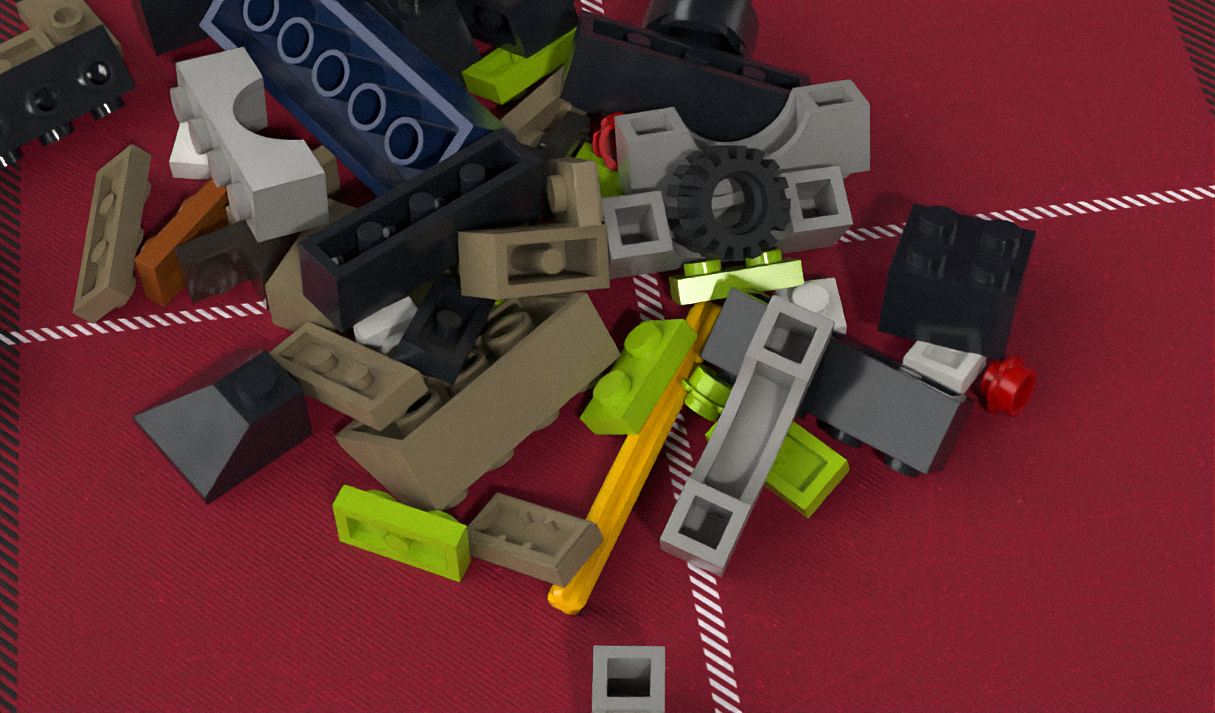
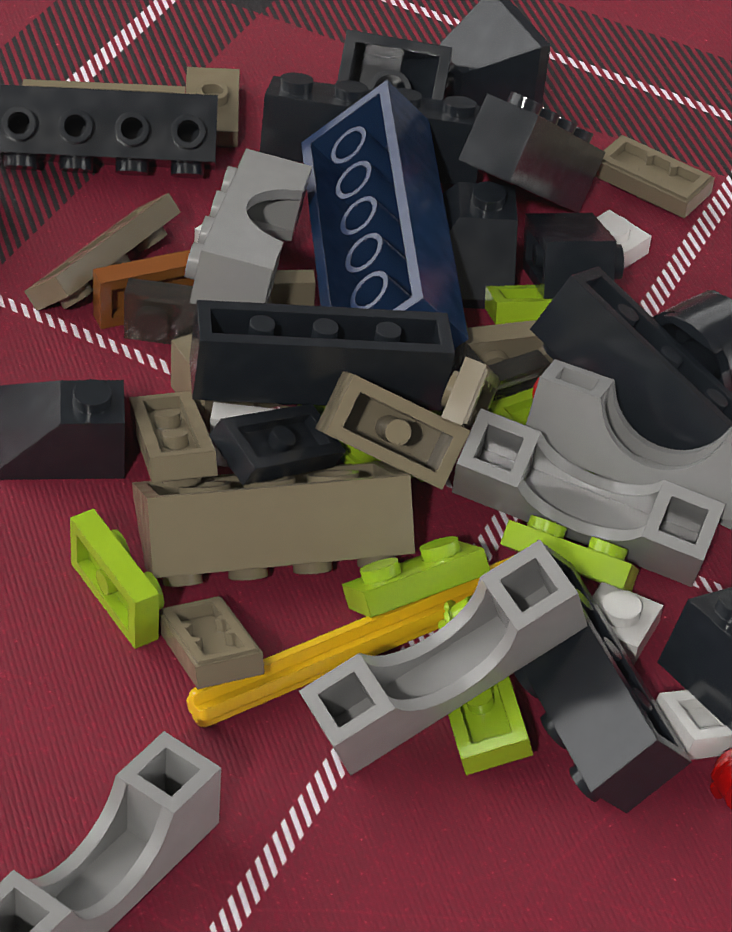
camera: 30 degrees right, 10 degrees down
black tyre [666,145,791,261] -> none

